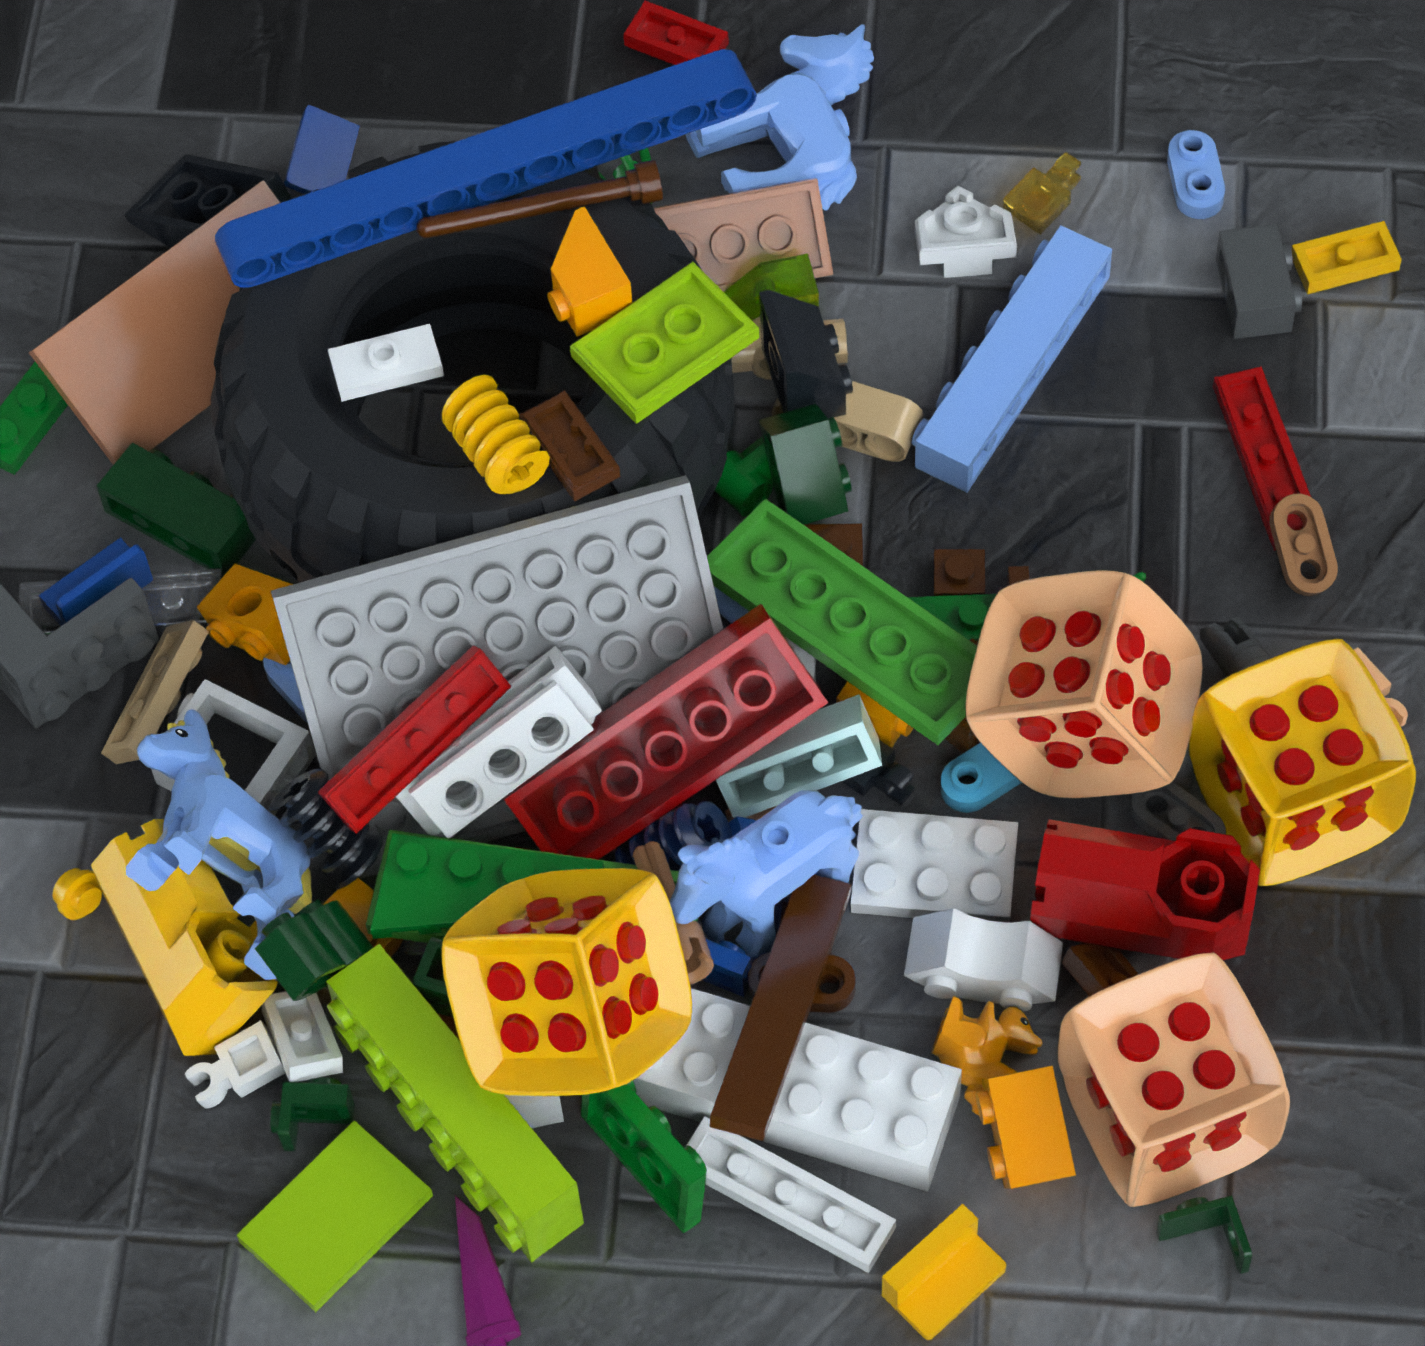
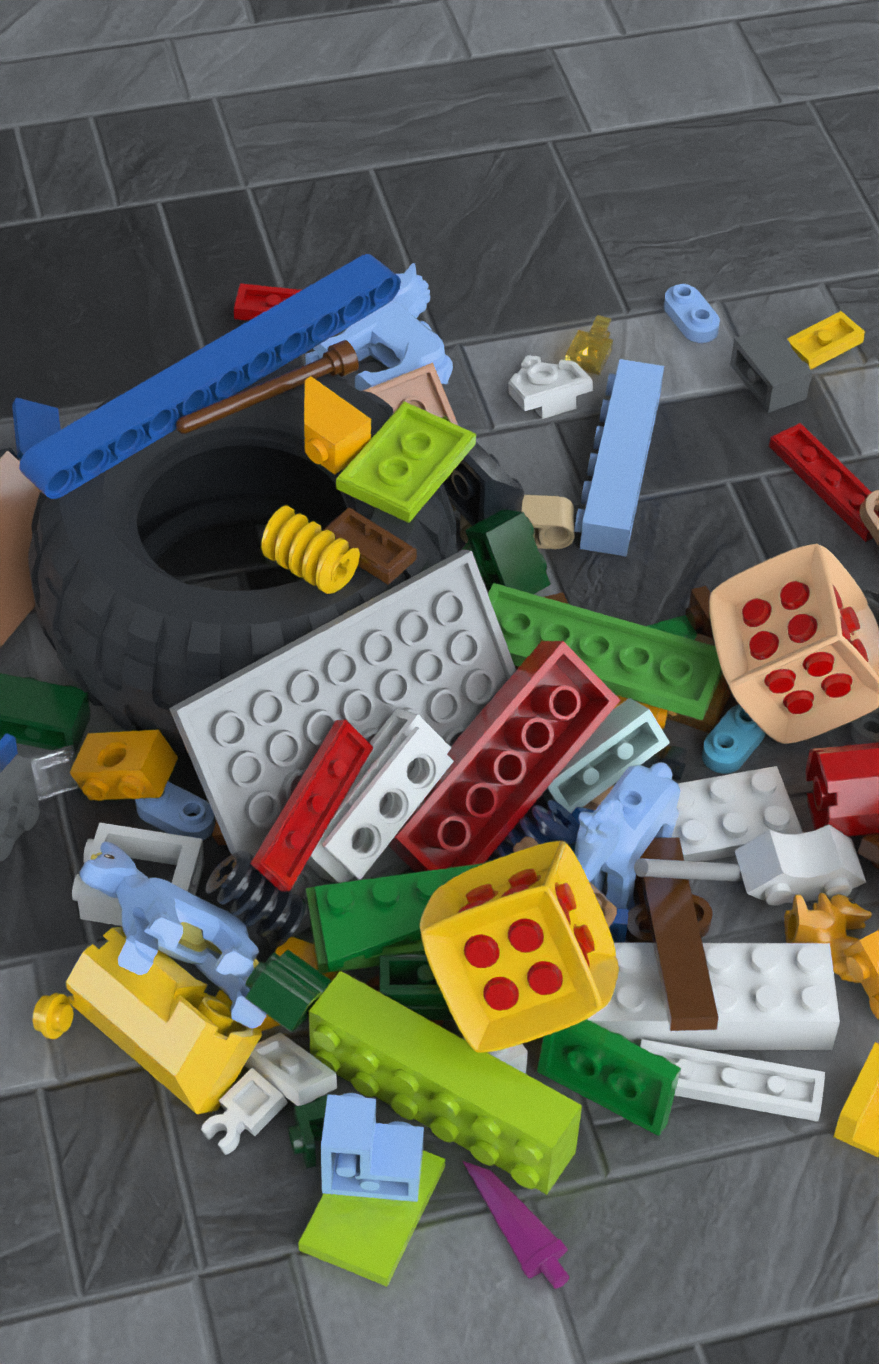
camera: 25 degrees left, 10 degrees down
tan plate [101,620,209,764] -> none
white plate [328,324,444,402] -> none
reddish brown plate [934,549,985,596] -> none
none -> light blue brick [321,1093,424,1202]
none -> light grey bar [634,858,743,882]

